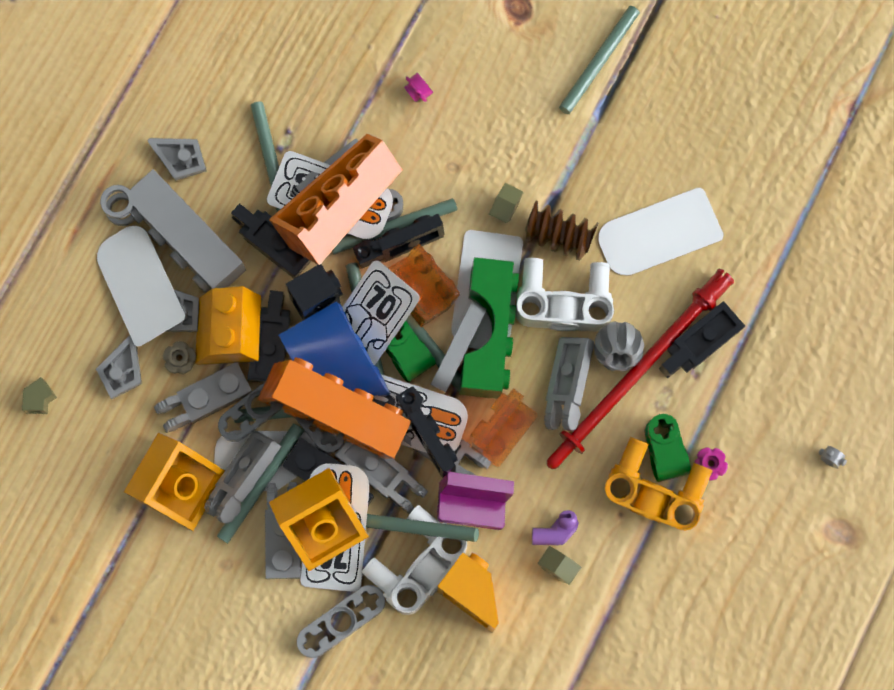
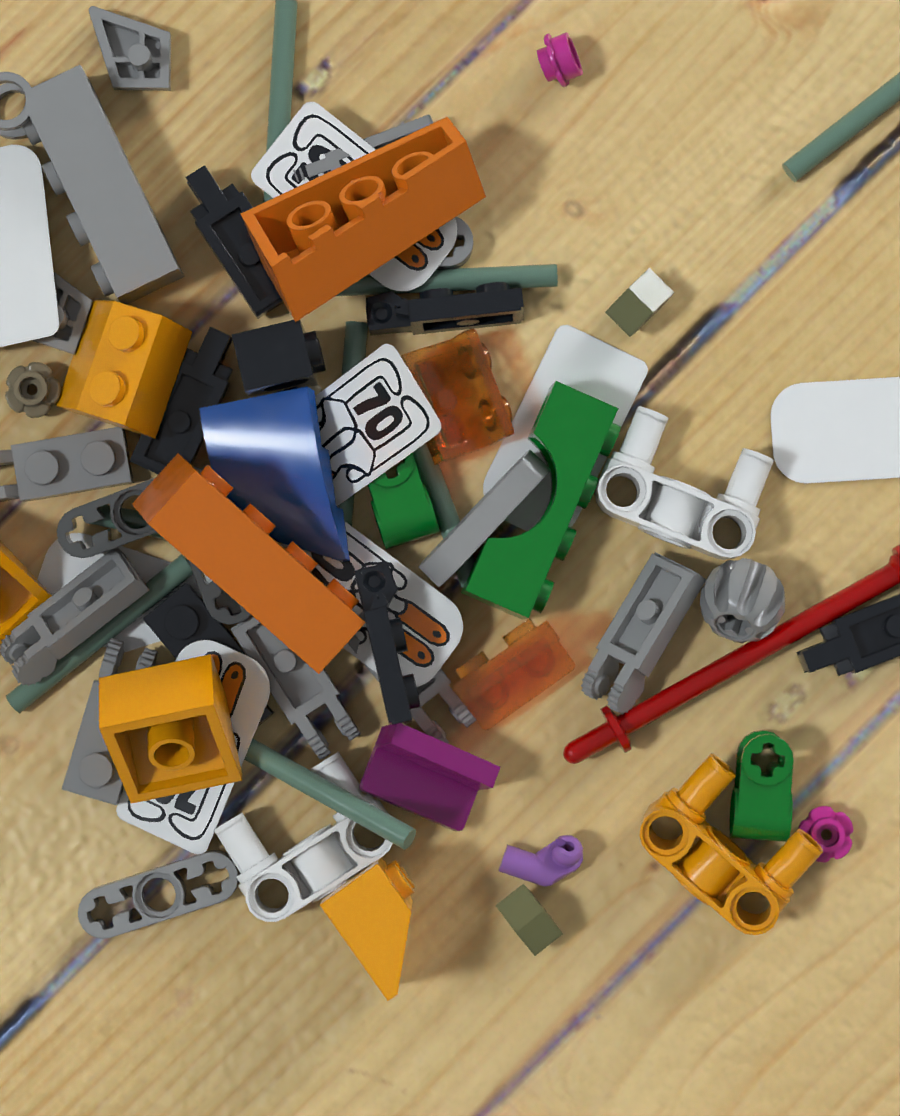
camera: 20 degrees right, 10 degrees up
reddish brown piece [525,200,598,261] -> none

